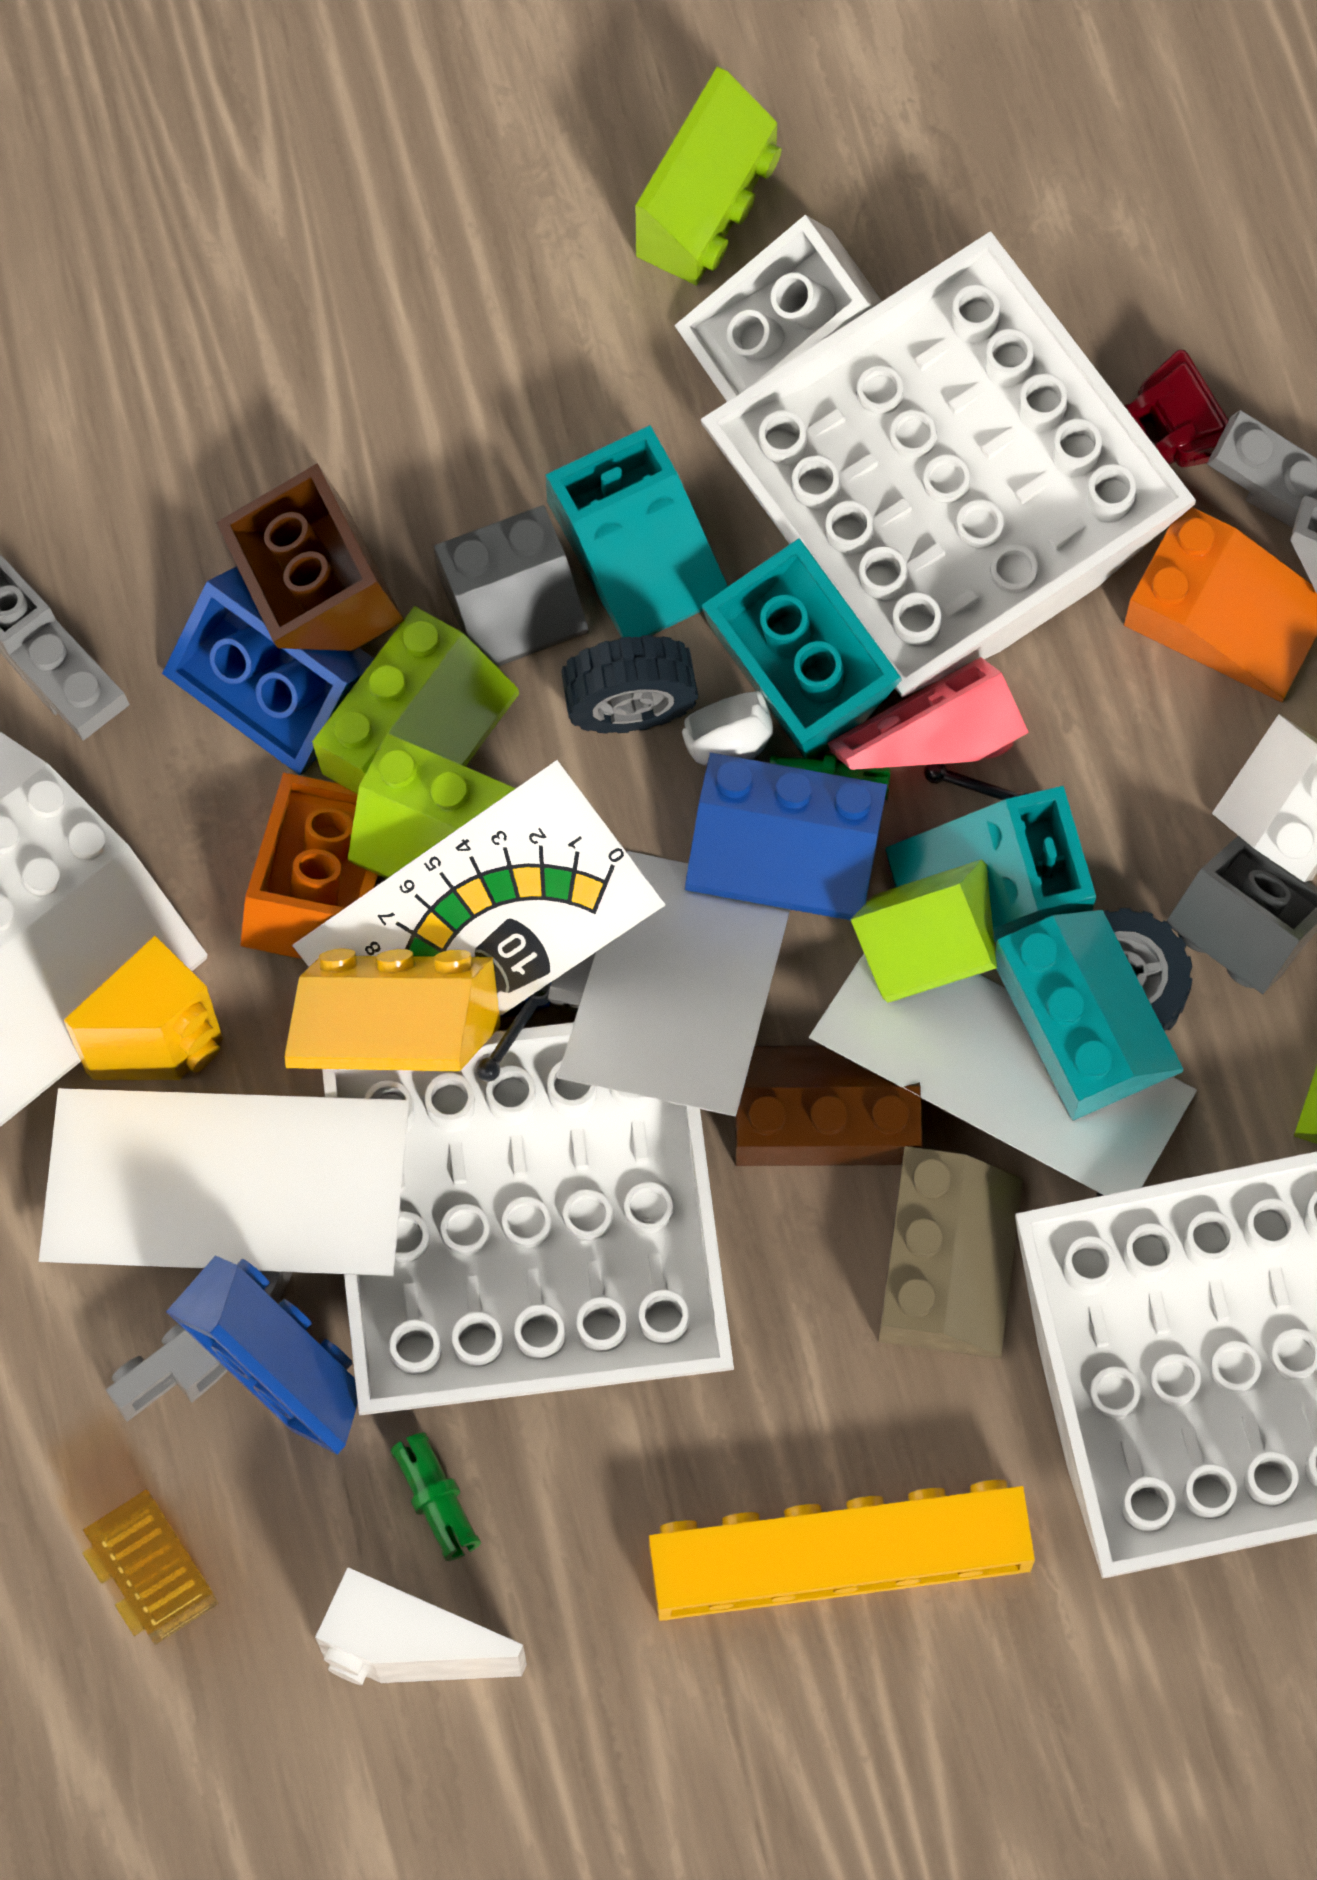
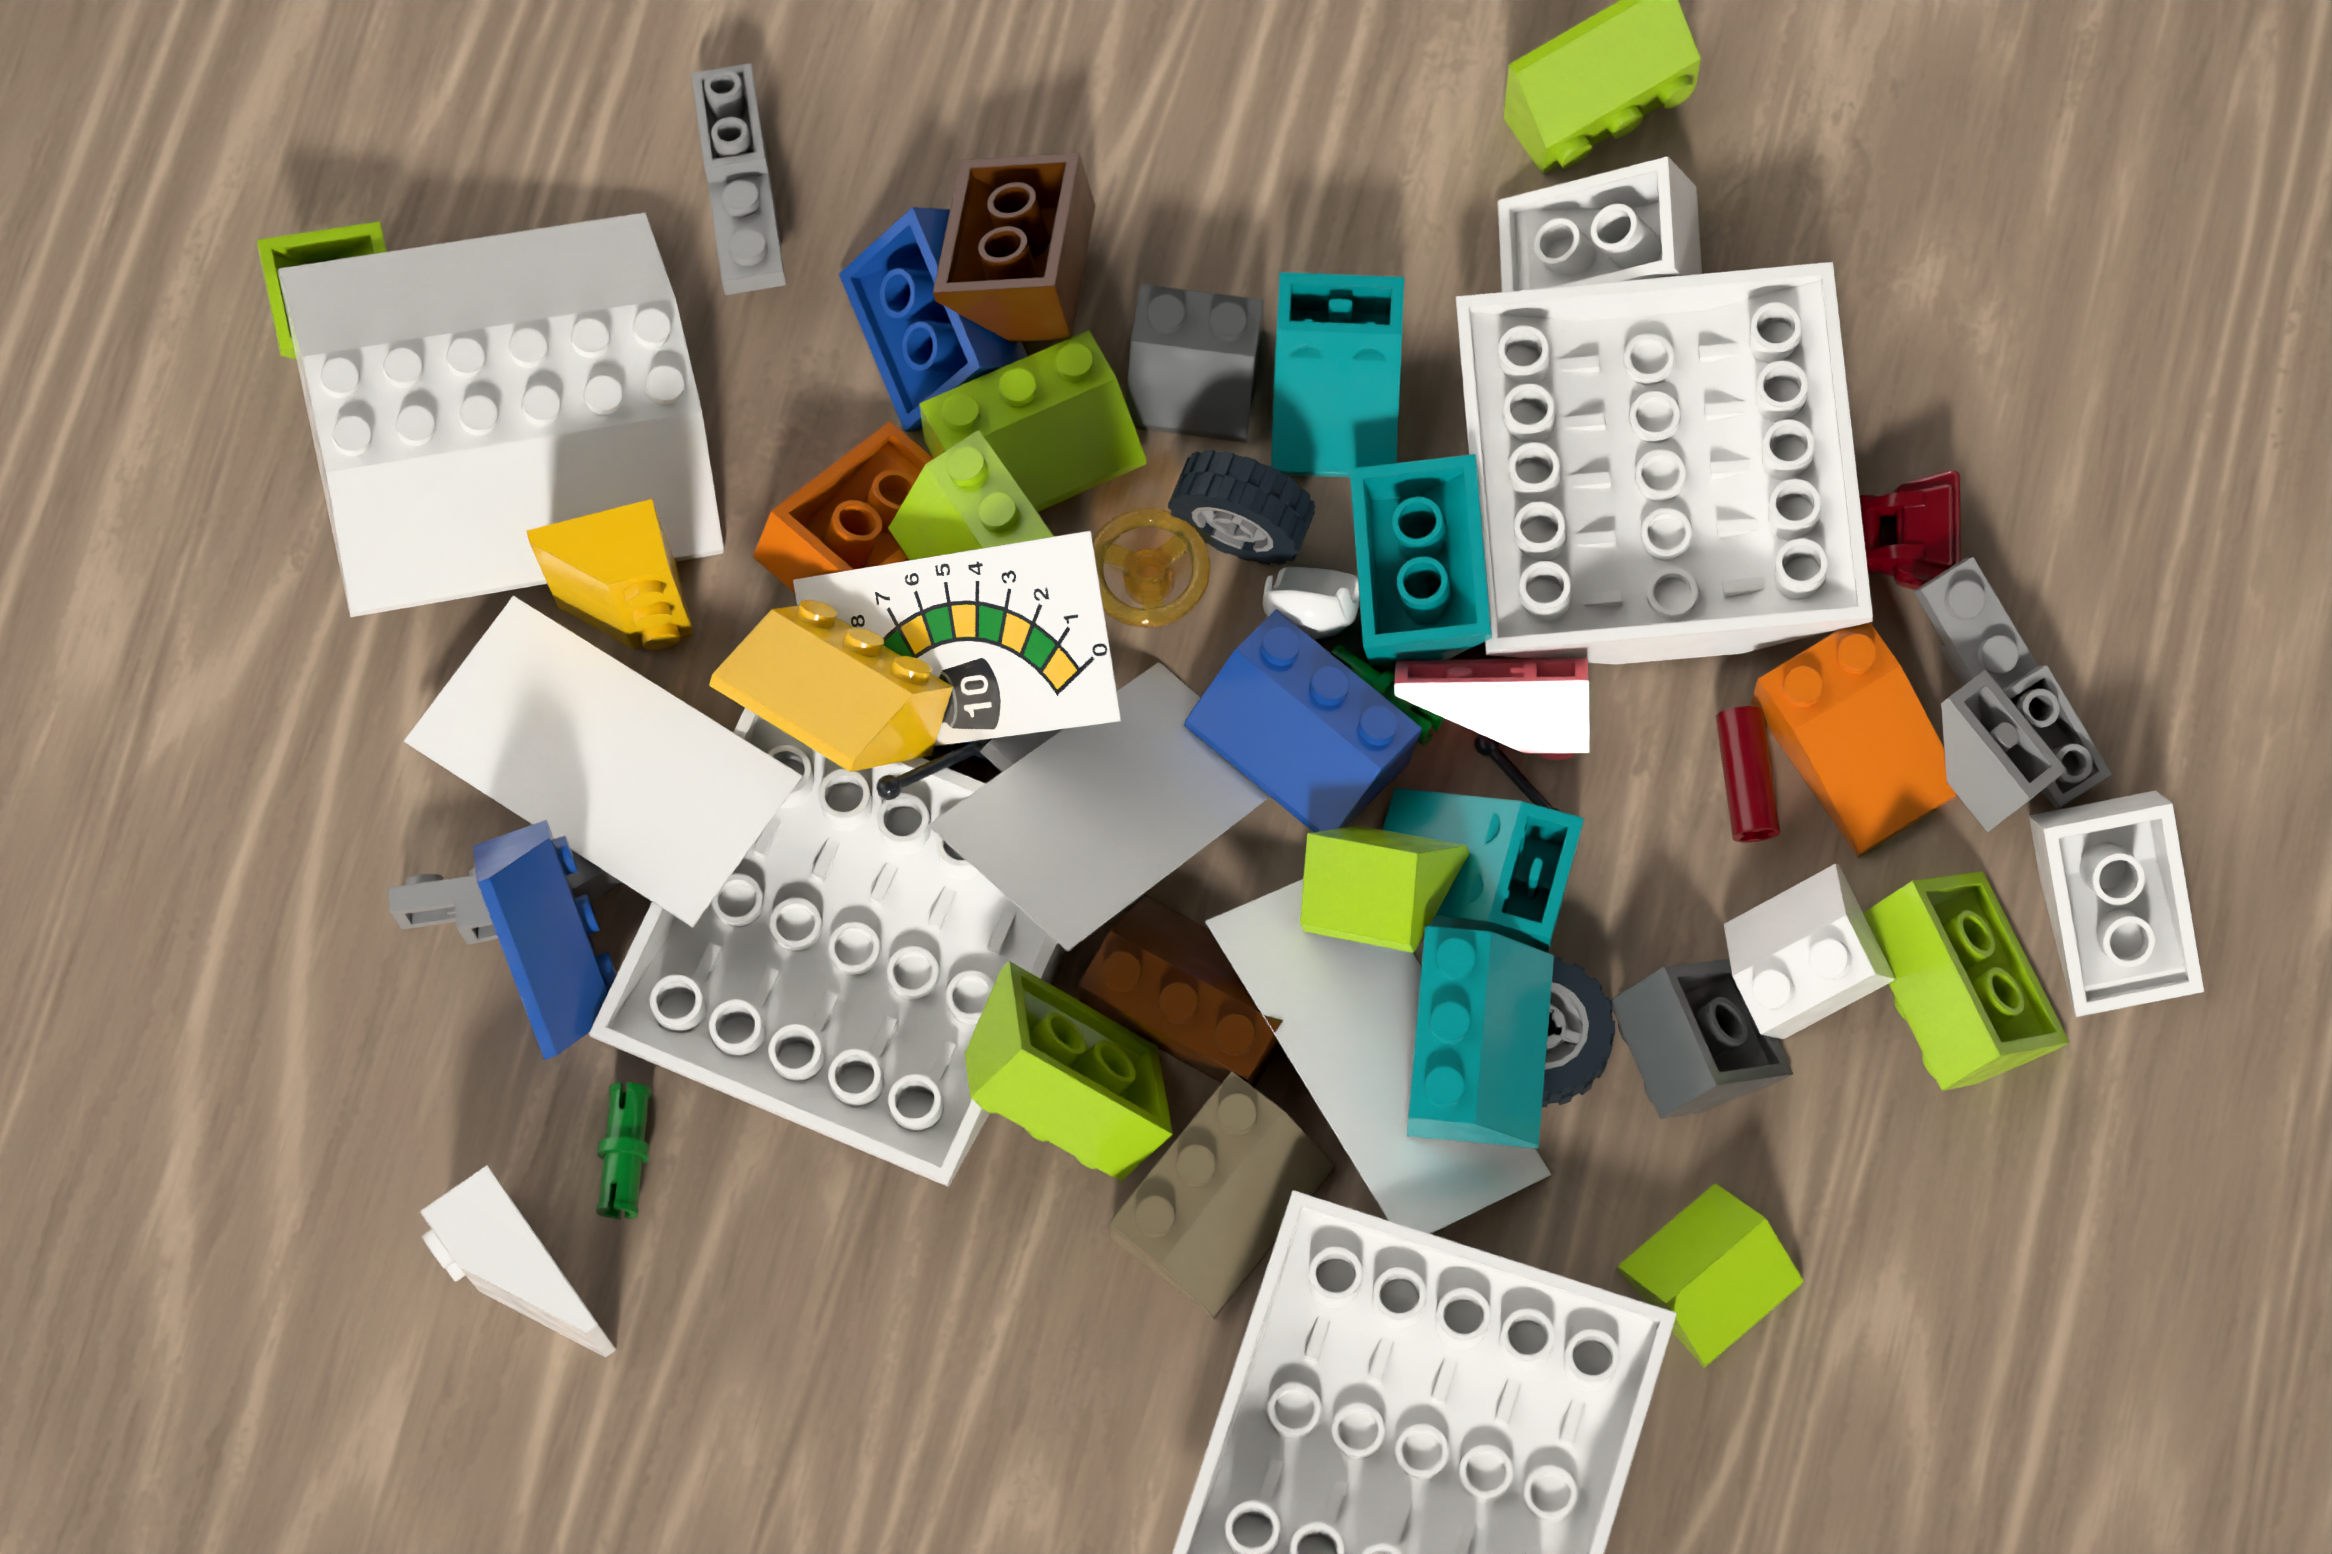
camera: 35 degrees right, 0 degrees up
clear yellow brick [81,1489,219,1645] -> none
yellow brick [649,1480,1035,1621] -> none
none -> lime slope [965,961,1173,1181]
none -> clear yellow piece [1092,508,1211,628]
none -> dark red piece [1716,706,1781,843]

